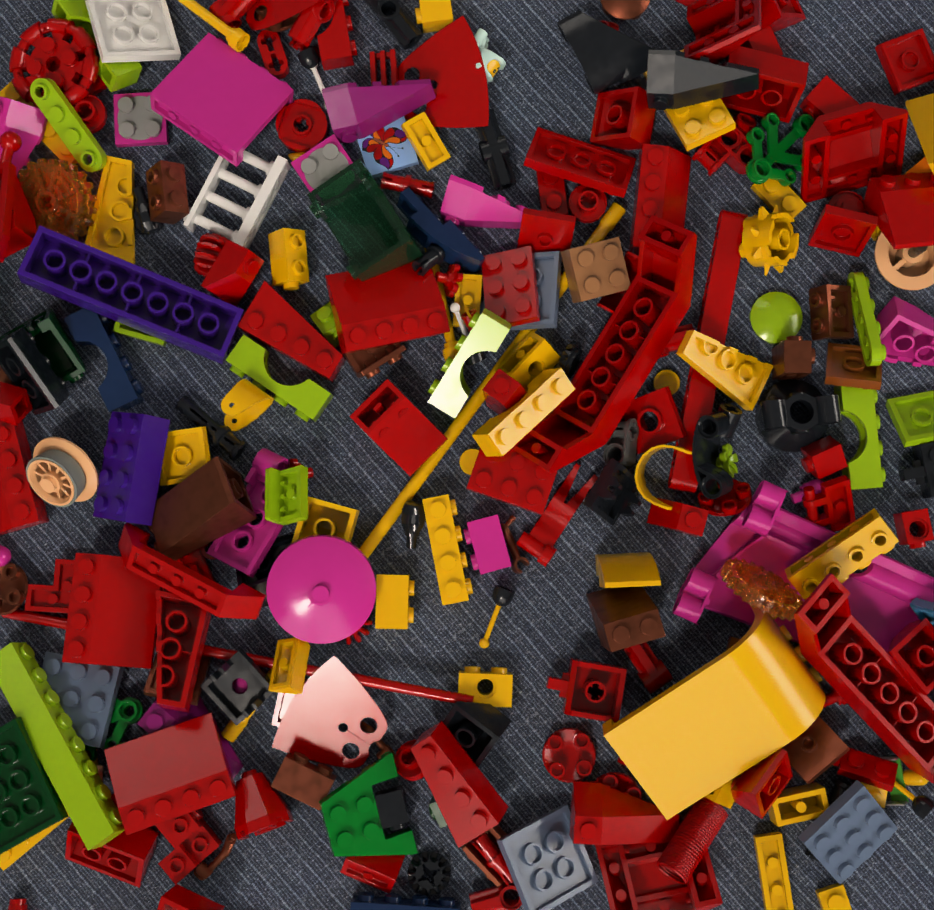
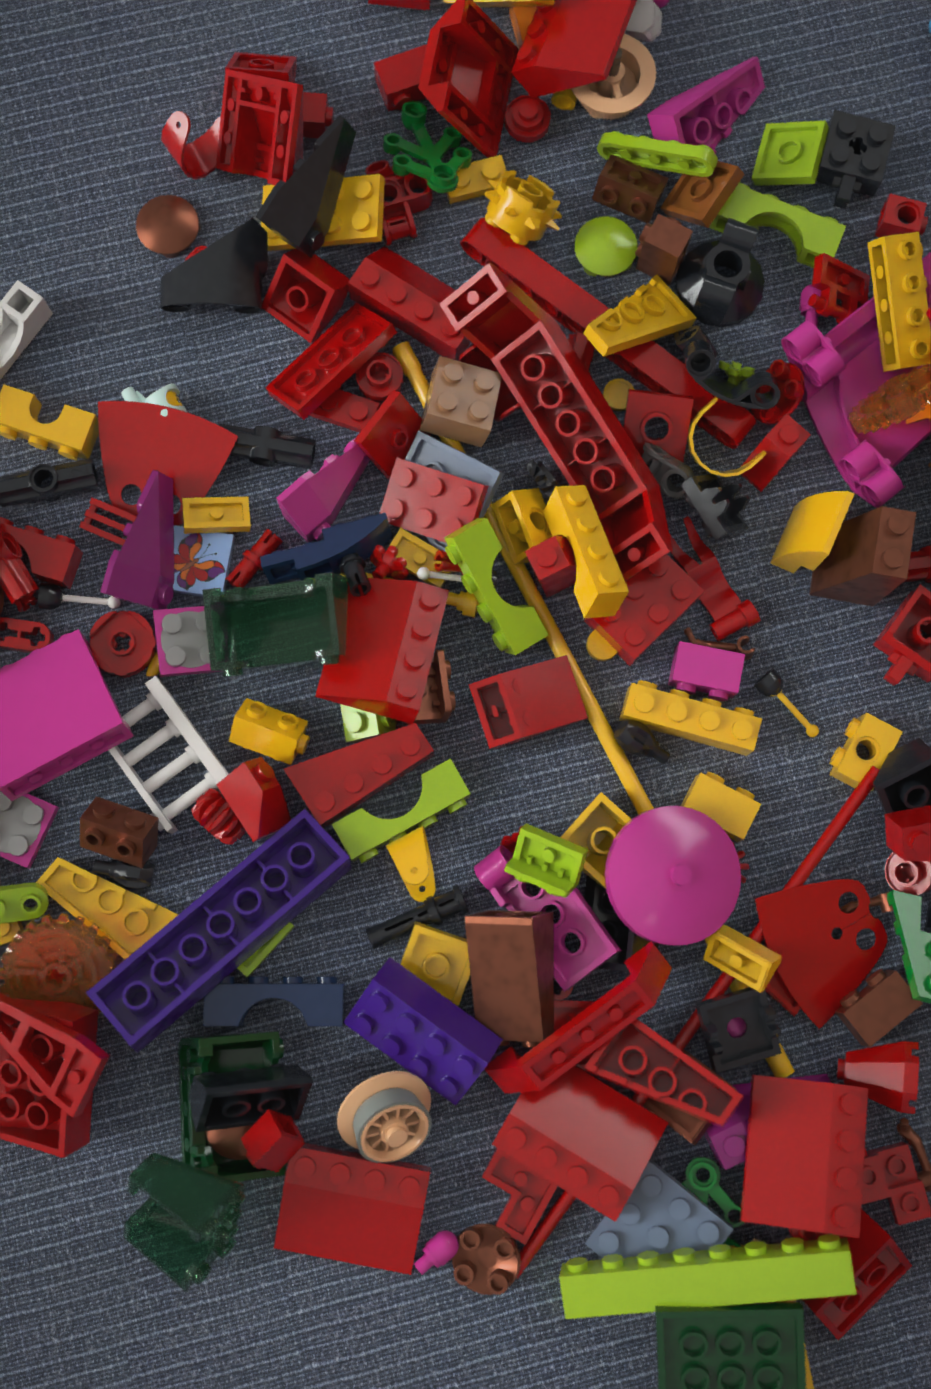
camera: 70 degrees left, 5 degrees down
red brick [721,46,809,123] -> none
red brick [801,436,848,479] -> none
red plate [808,204,878,257] -> none

